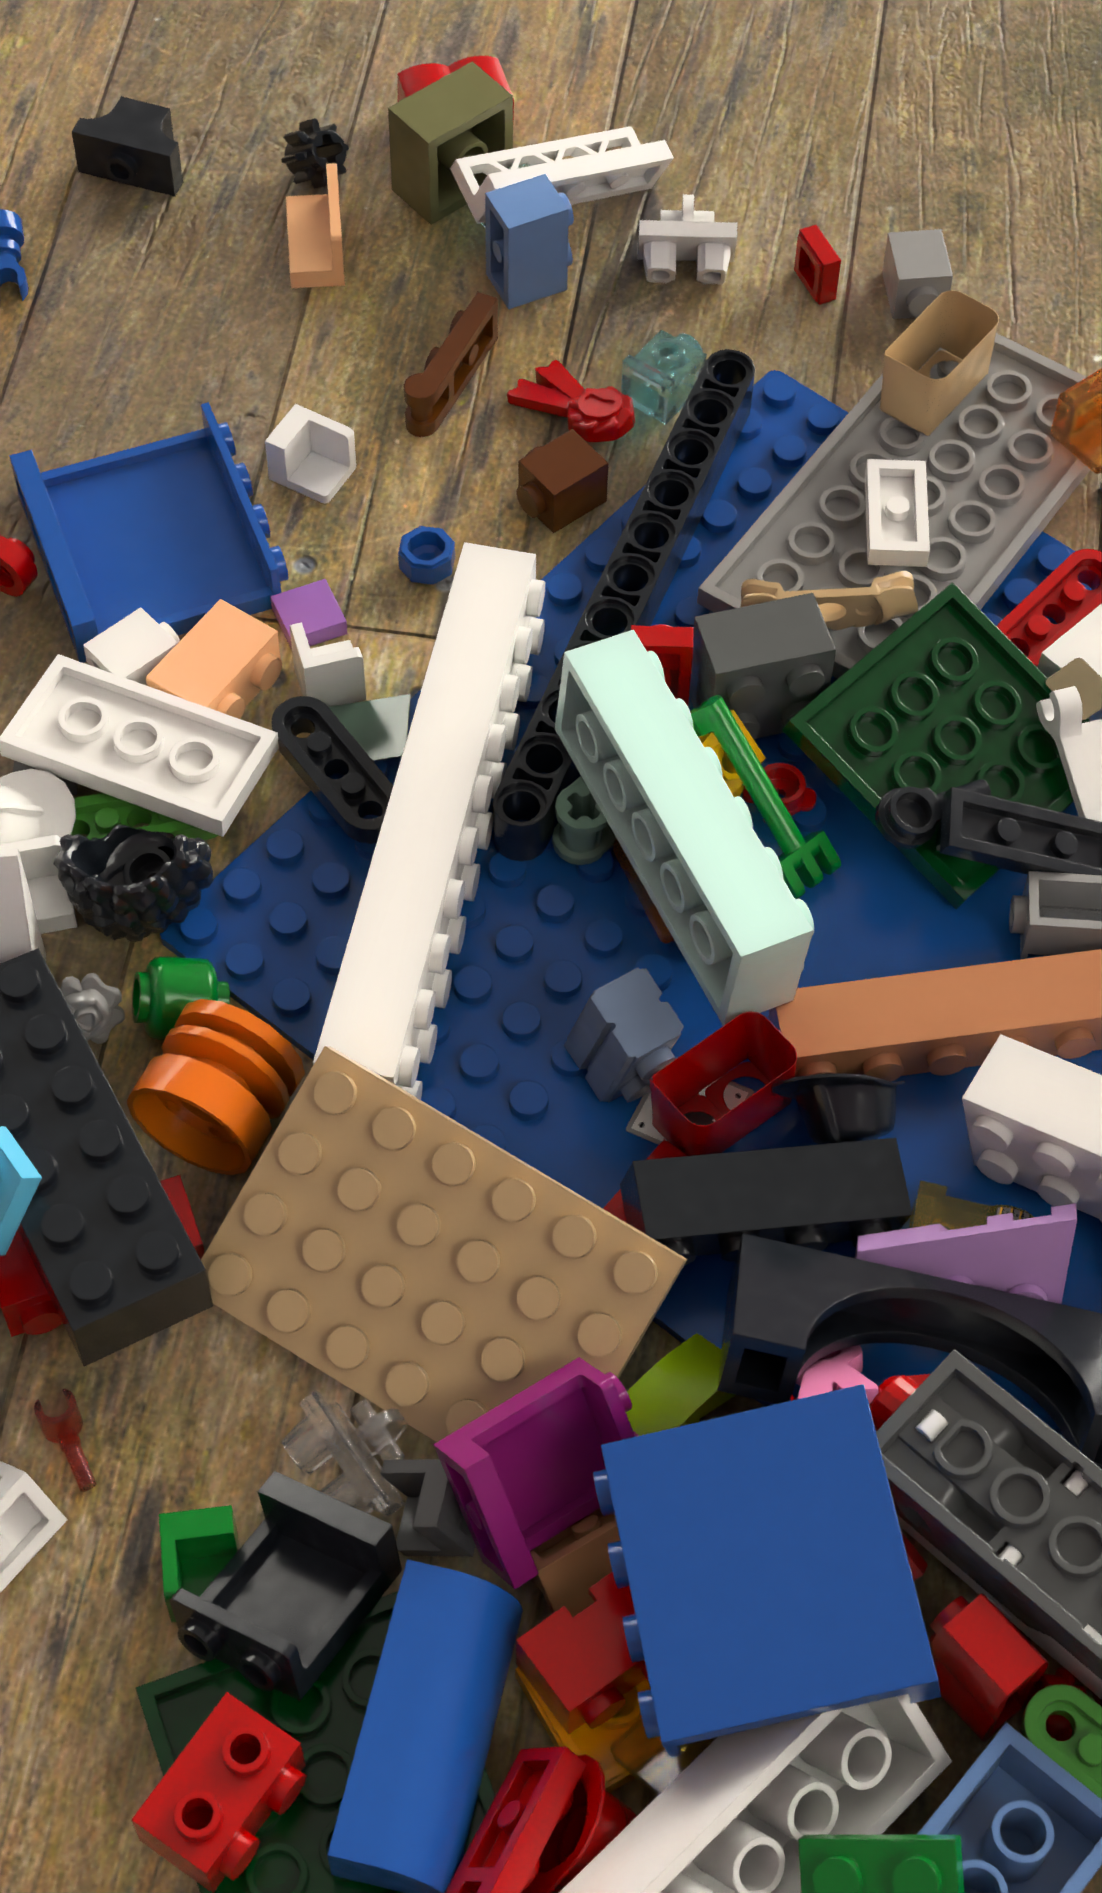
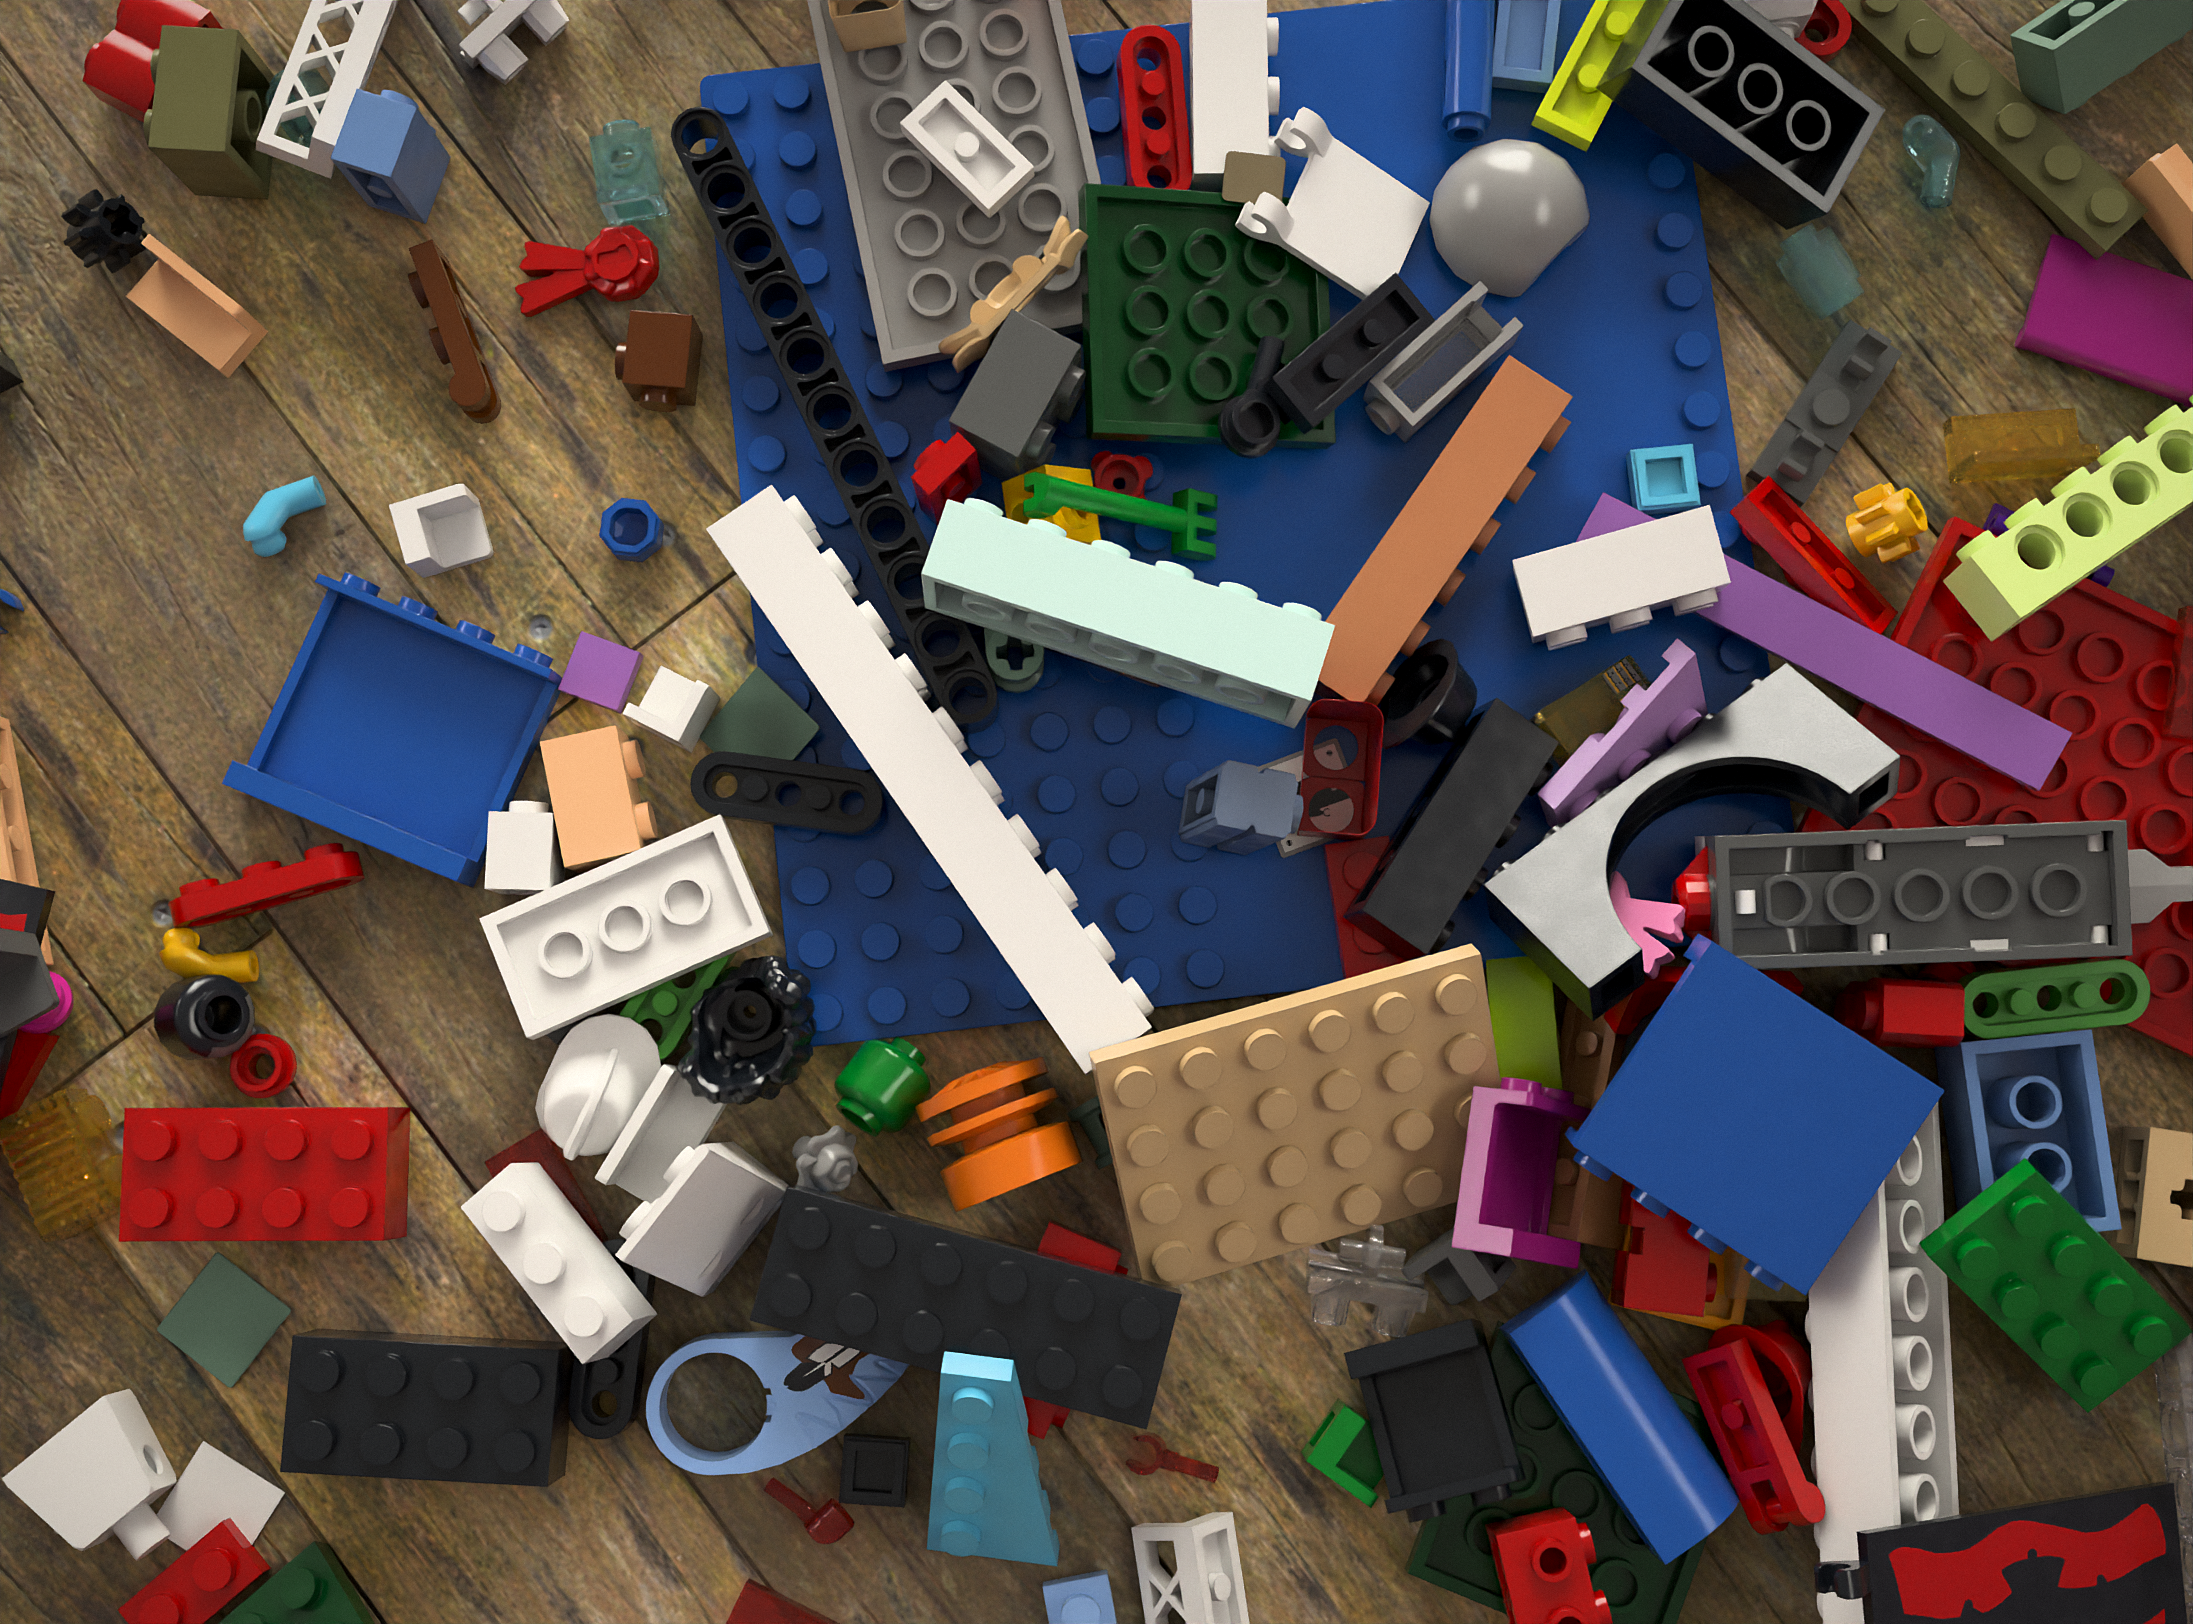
camera: 45 degrees left, 25 degrees up
none -> medium azure arm [243,475,326,557]

